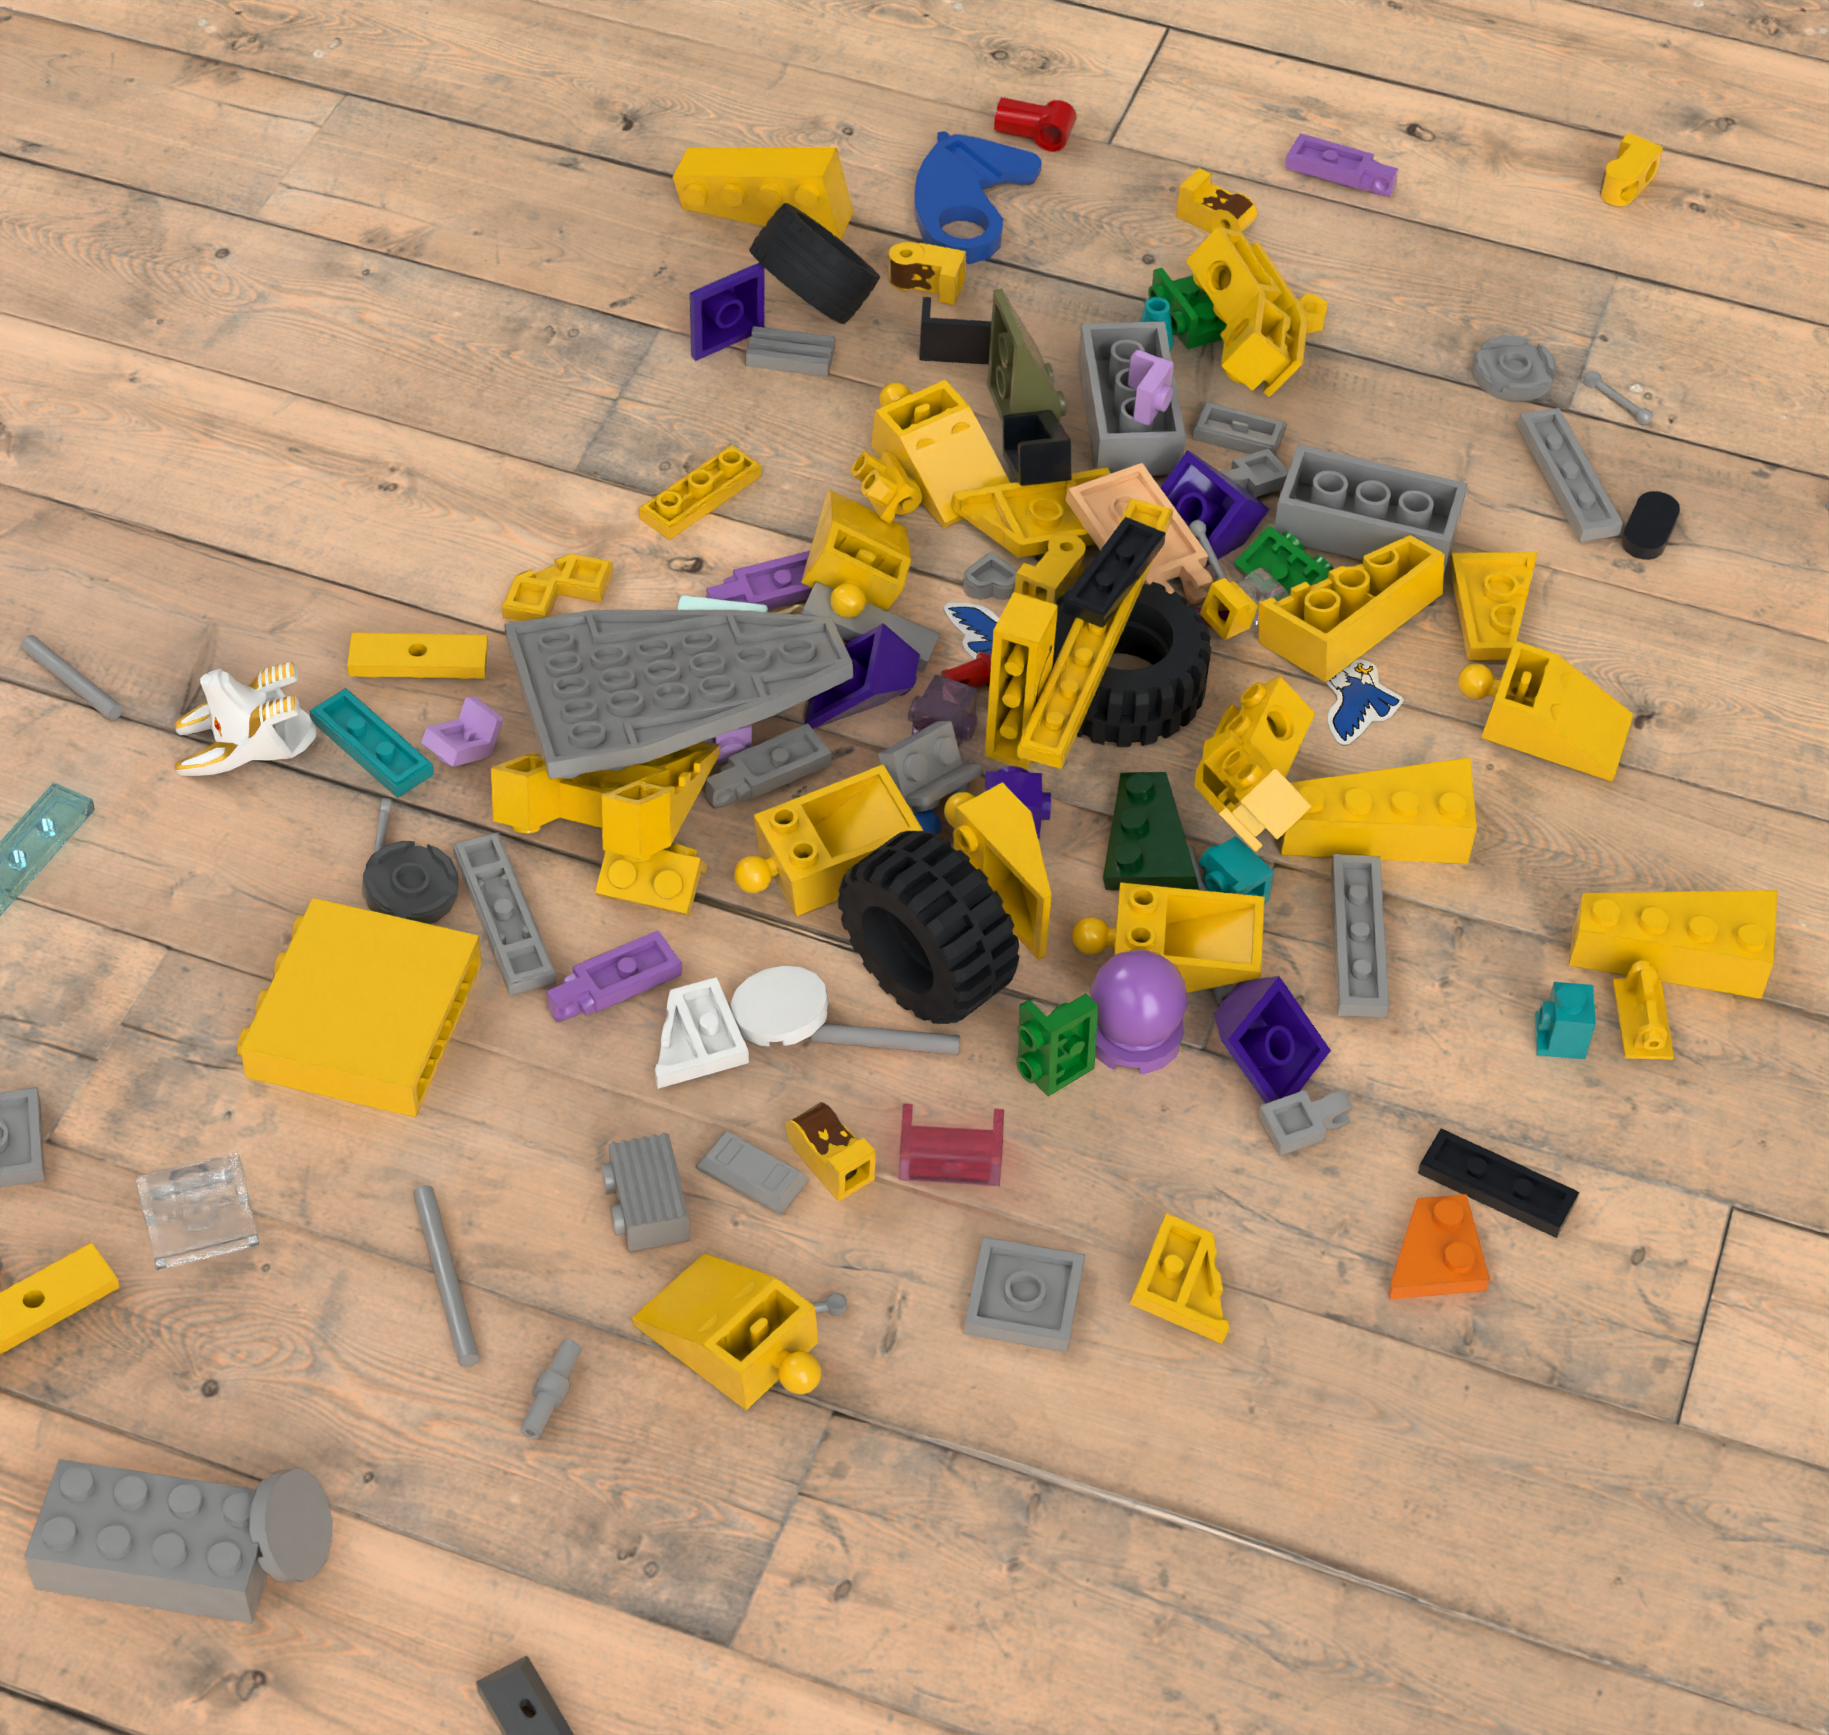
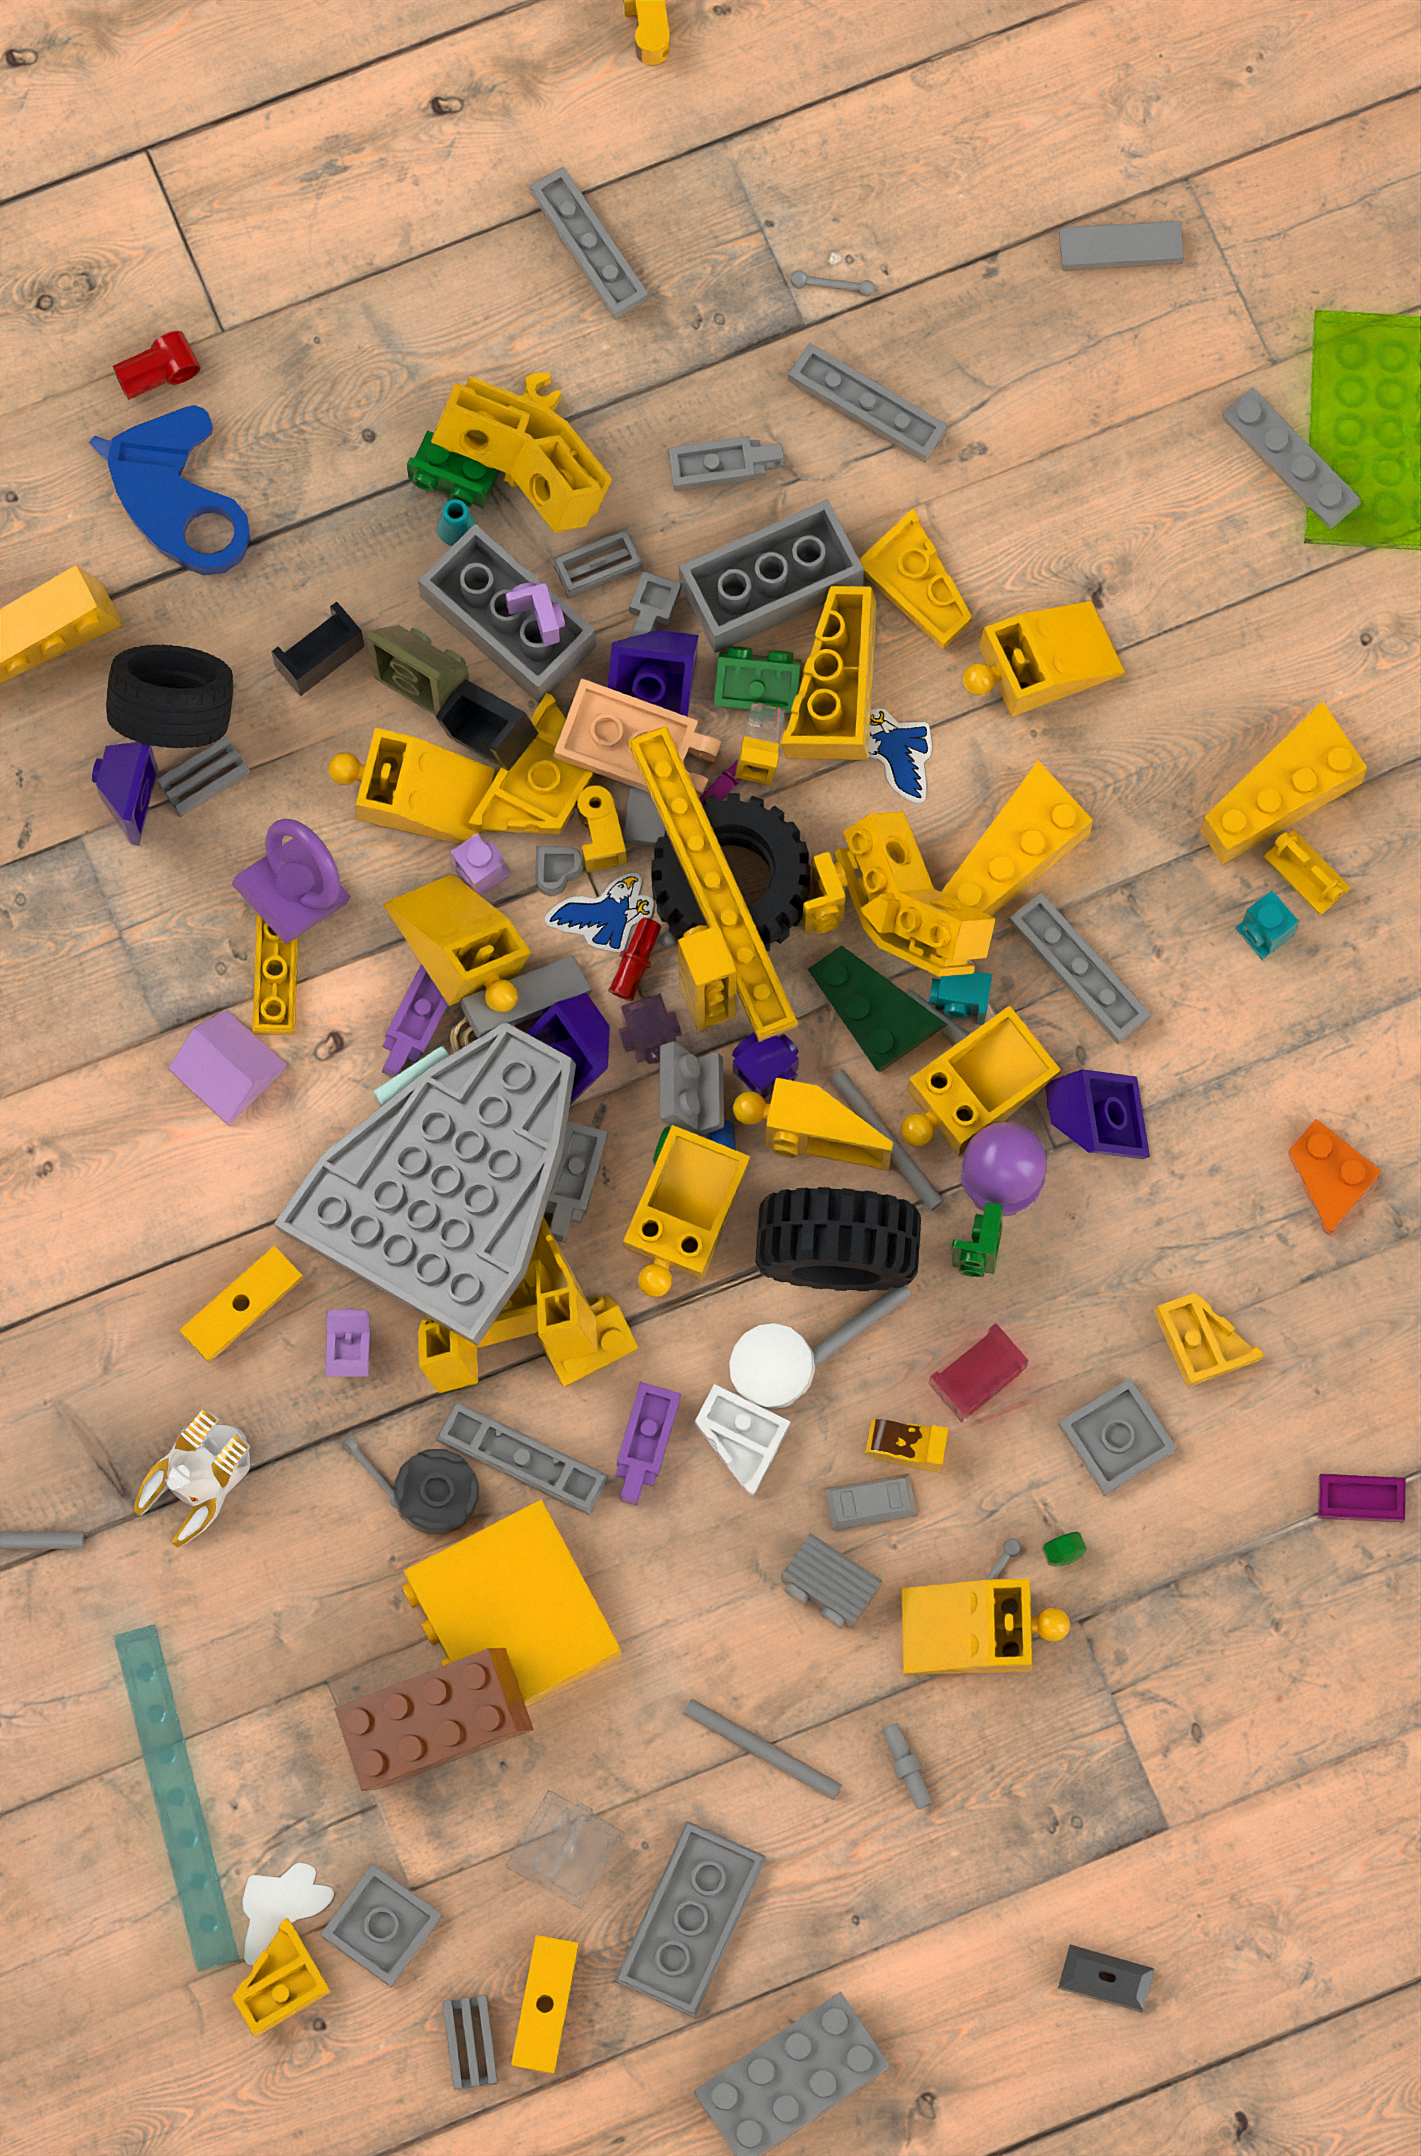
camera: 40 degrees left, 25 degrees up
light grey tile [249,1468,332,1583] -> none
teal tile [309,688,434,798] -> none
yellow tile [502,553,613,621] -> none
yellow hips [850,450,922,524] -> none
yellow leg [888,242,966,305] -> none
black tile [1062,517,1166,628] -> none
yellow leg [1176,168,1257,233] -> none
light grey hinge [1189,520,1227,580] -> none
light grey plate [1258,1090,1352,1156] -> none
medium lavender hinge [1285,133,1398,196] -> none
black tile [1418,1128,1580,1238] -> none
light grey tile [1472,335,1557,402] -> none
black tile [1622,491,1680,560] -> none
none -> lavender slope [169,1009,287,1126]
none -> medium lavender tile [232,819,350,944]
none -> dark orange brick [334,1648,534,1791]
none -> lavender brick [450,833,510,896]
none -> light grey plate [529,167,649,320]
none -> light grey tile [615,1821,766,2018]
none -> light grey hinge [668,436,784,492]
none -> yellow bracket [802,851,848,934]
none -> light grey bar [830,1069,944,1211]
none -> green tile [1042,1532,1086,1567]
none -> magenta tile [1318,1474,1406,1523]

